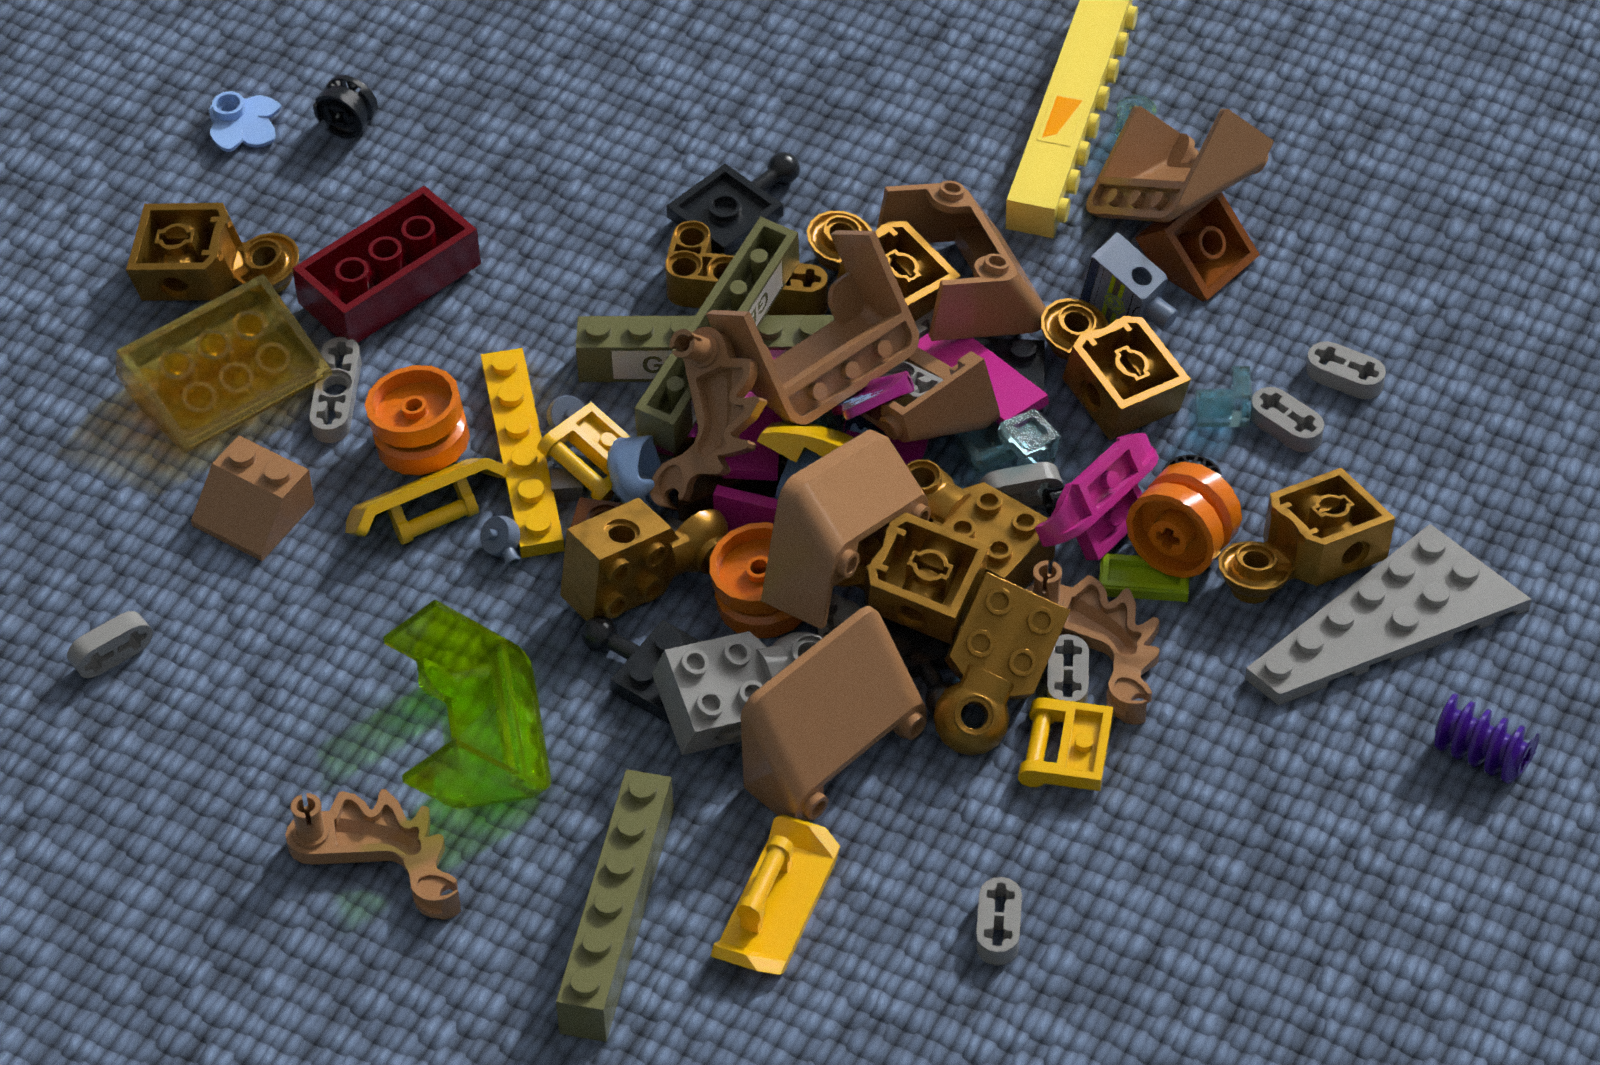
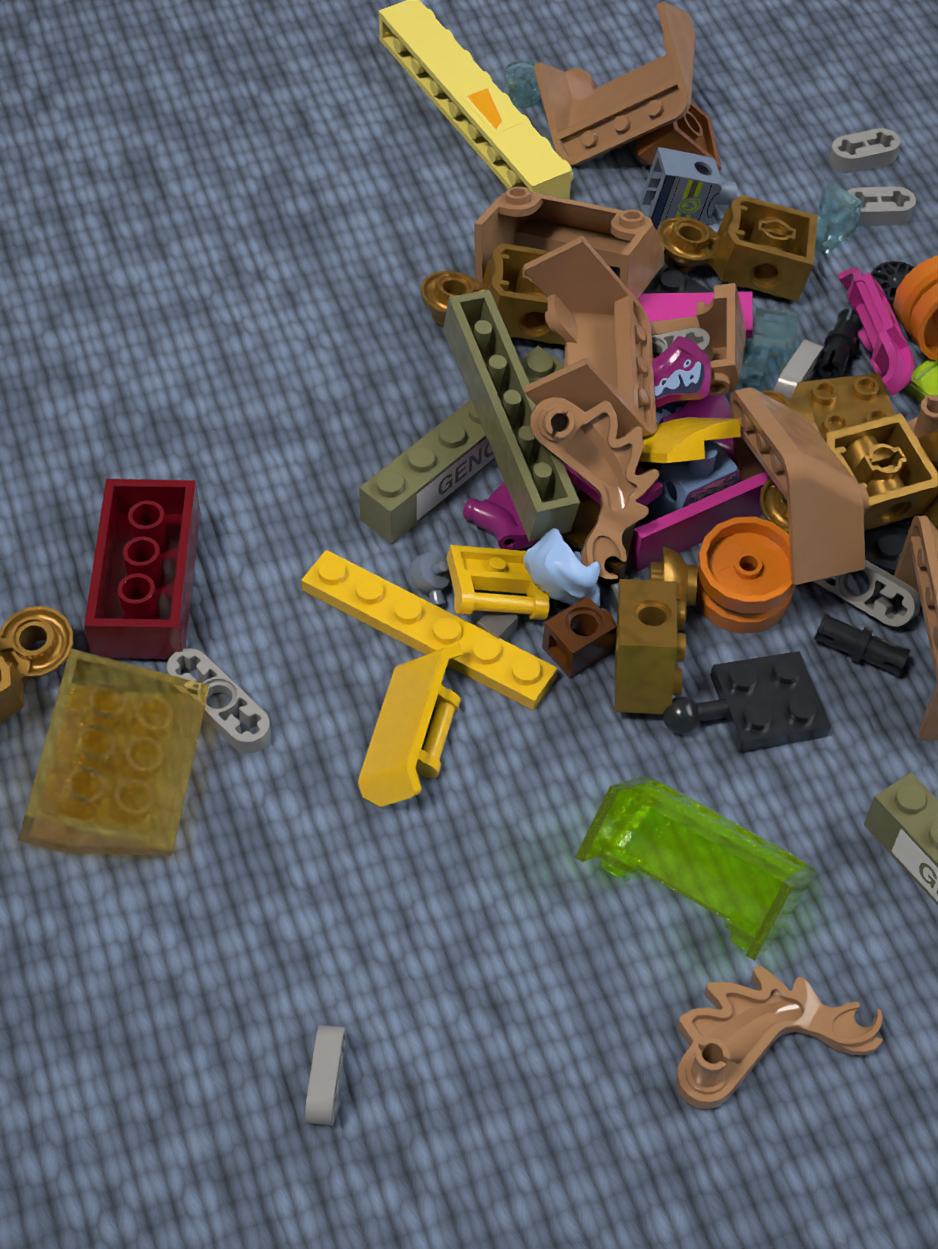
camera: 50 degrees left, 5 degrees up
medium nougat slope [191,435,315,561] -> none
orange wheel [365,365,470,475] -> none
sand blue piece [480,515,520,567] -> none
light grey brick [652,631,822,755] -> none
pearl gold beam [665,220,828,315] -> none
black plate [666,152,800,255] -> none

